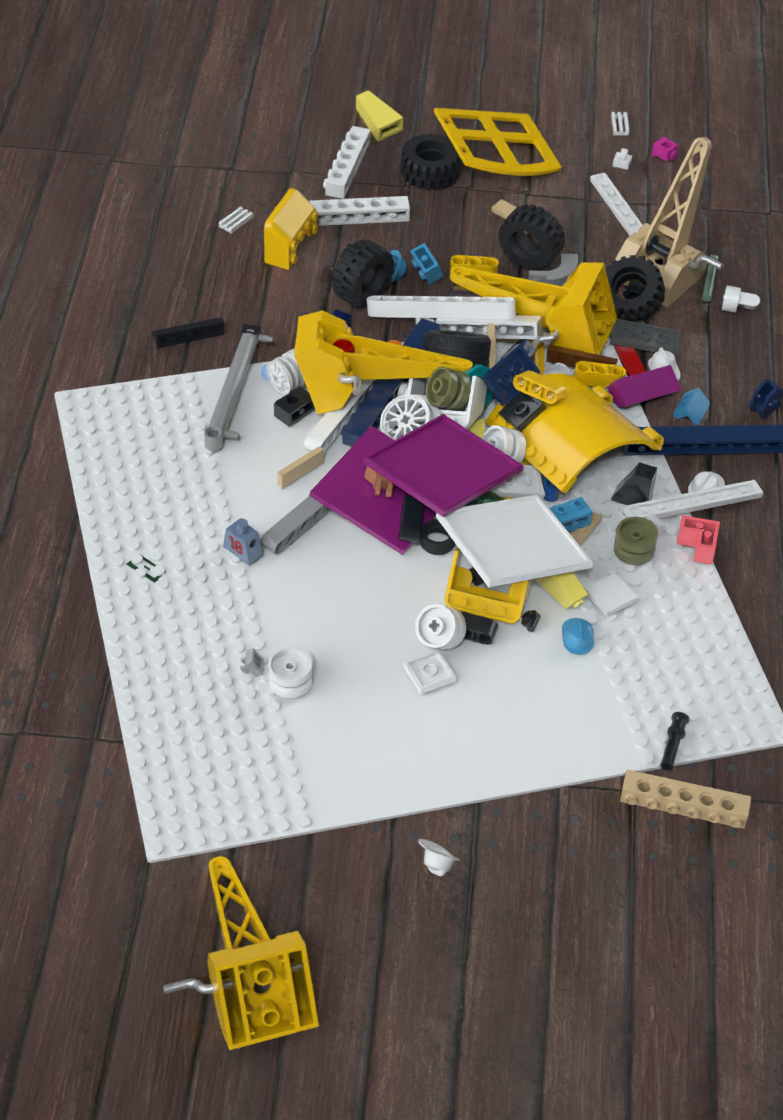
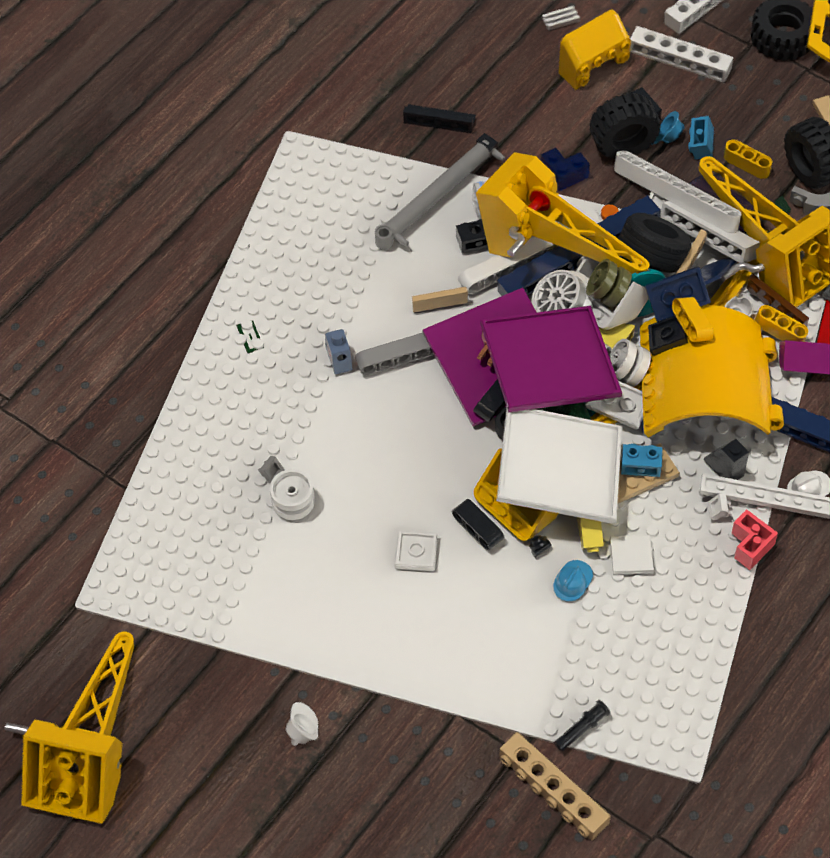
camera: 35 degrees right, 10 degrees up
white wheel [415,604,466,650] -> none
olive wheel [613,516,658,565] -> none

